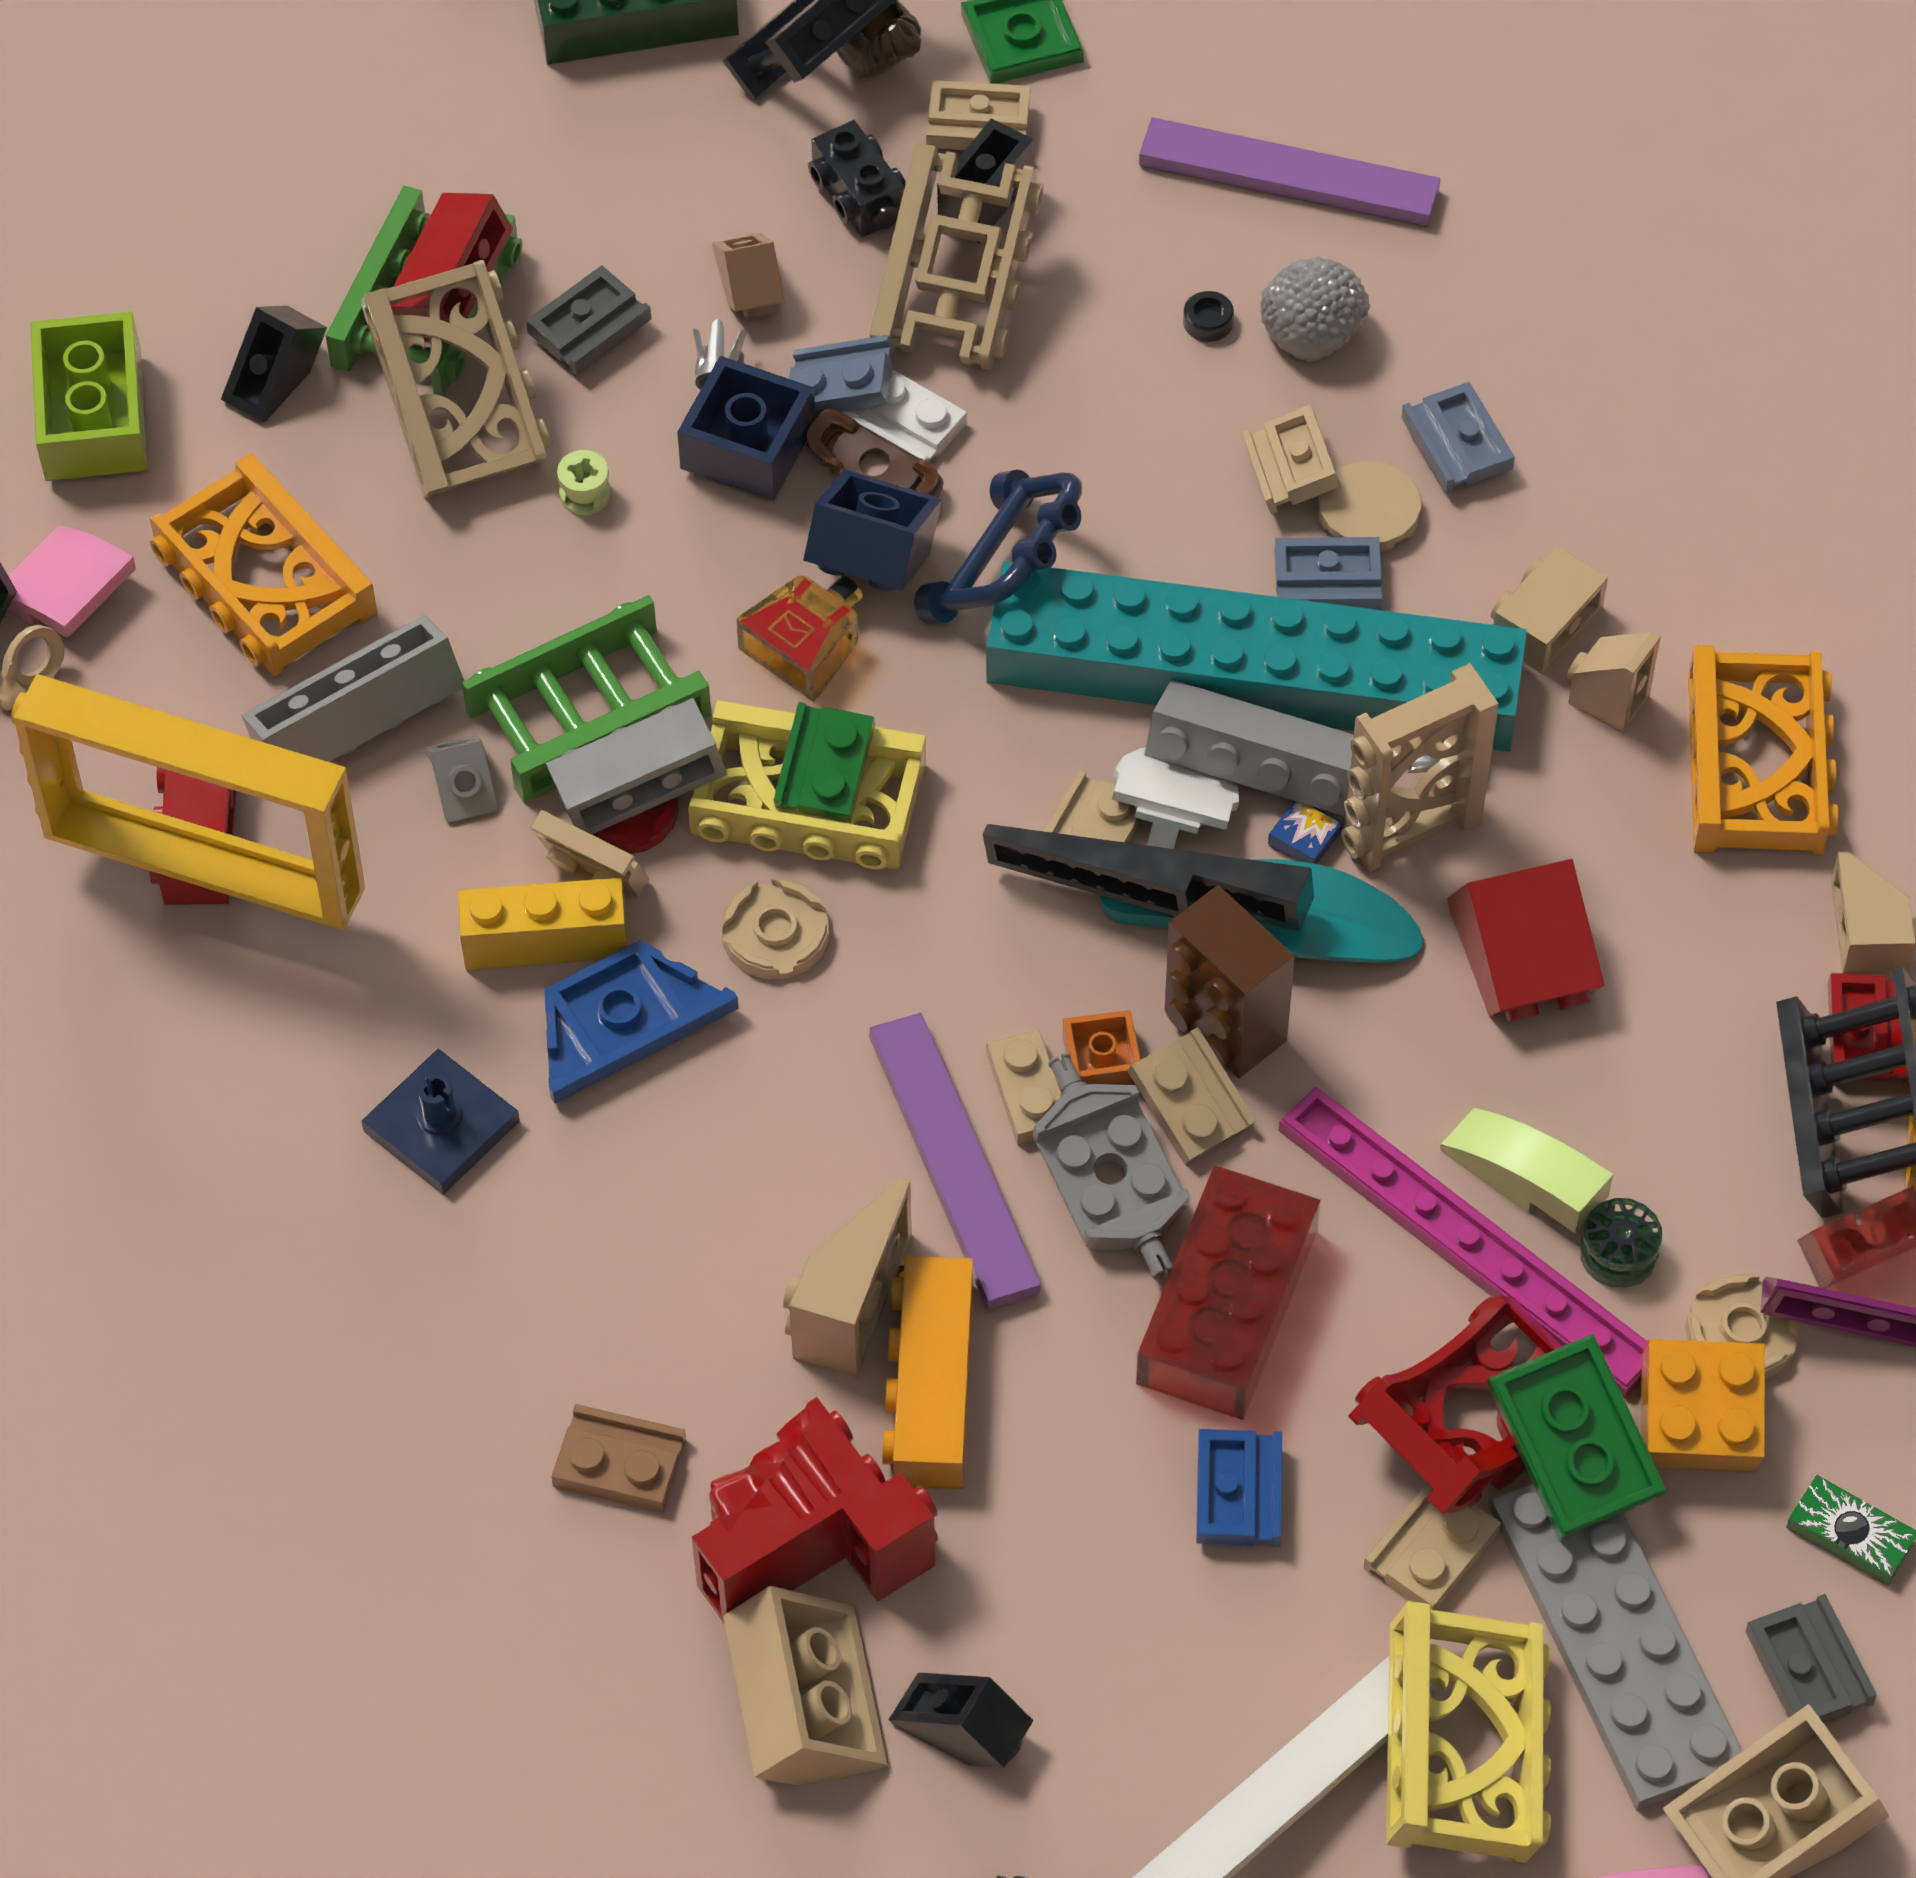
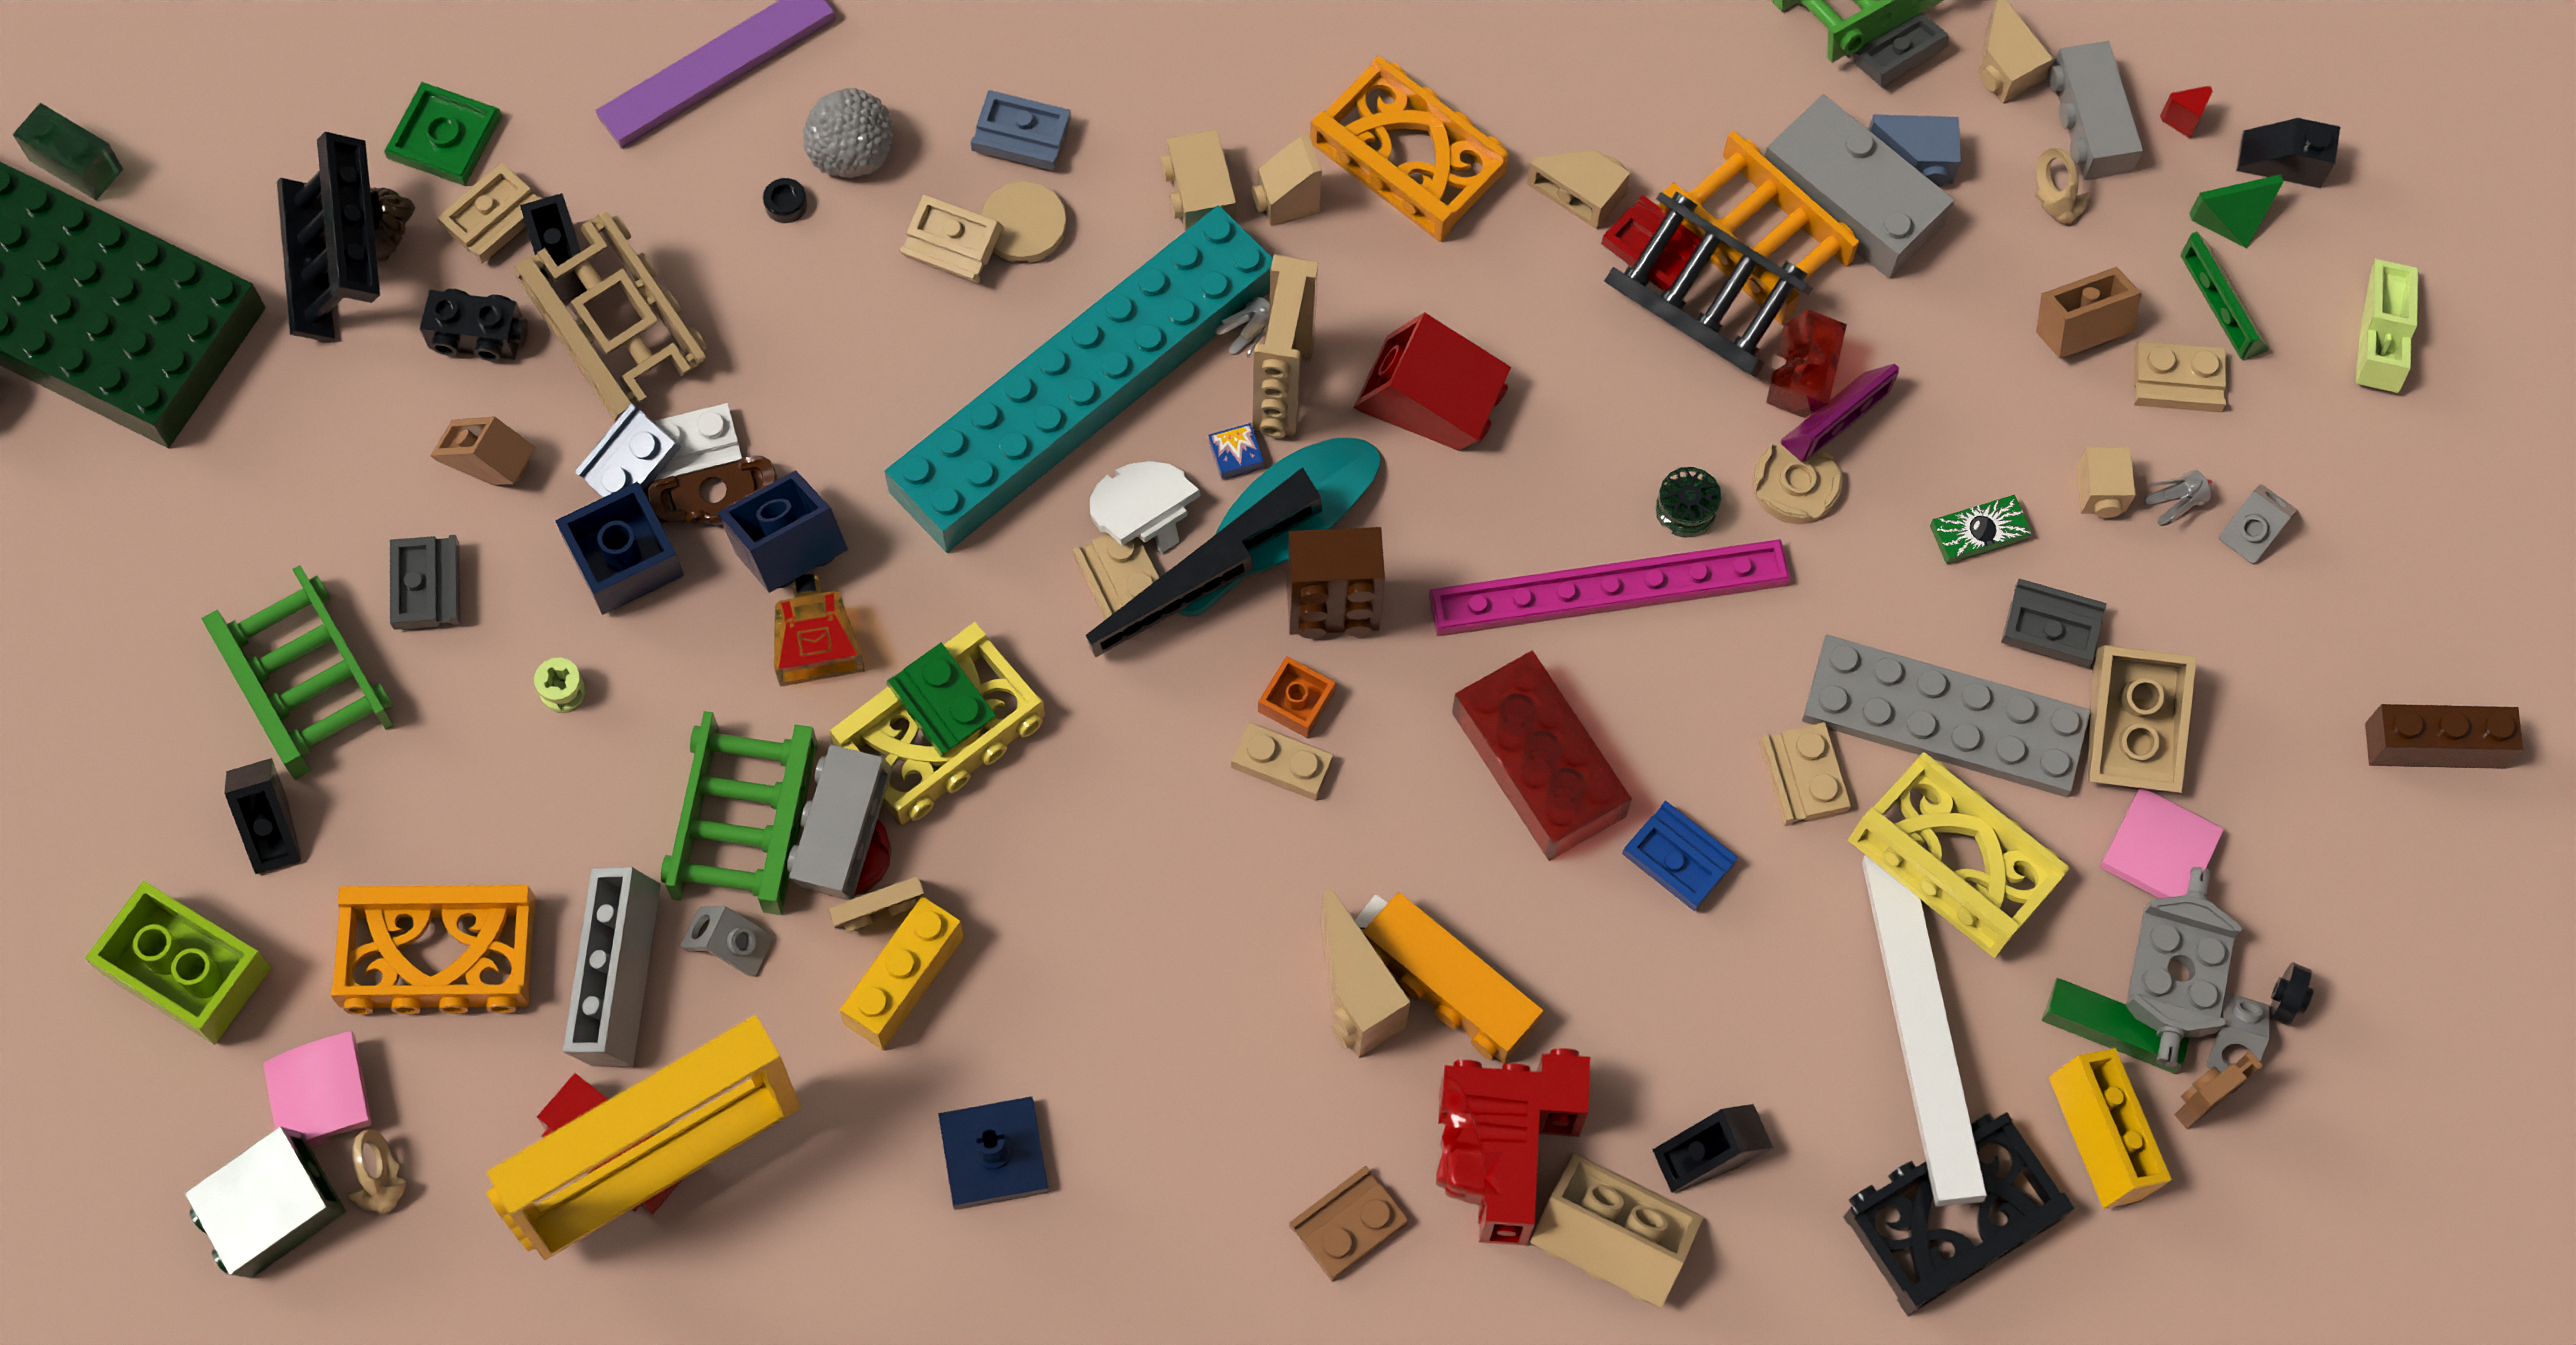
camera: 55 degrees left, 10 degrees up
tan fence [361,260,551,498] -> none
red brick [391,193,513,341] -> none
blue wing [544,940,739,1104] -> none
flat silver piece [693,319,746,390] -> none
tan tile [722,879,829,980] -> none
medium lavender tile [869,1012,1041,1310] -> none
dark blue bar [914,469,1082,625] -> none
light grey plate [1033,1053,1190,1280] -> none
tan plate [1127,1027,1256,1164] -> none
light grey brick [1145,680,1354,816] -> none
sand blue plate [1274,537,1383,610] -> none
red fence [1348,1295,1563,1514] -> none
yellowish green slope [1440,1107,1613,1233] -> none
green tile [1486,1334,1667,1540] -> none
light orange brick [1641,1339,1765,1472] -> none

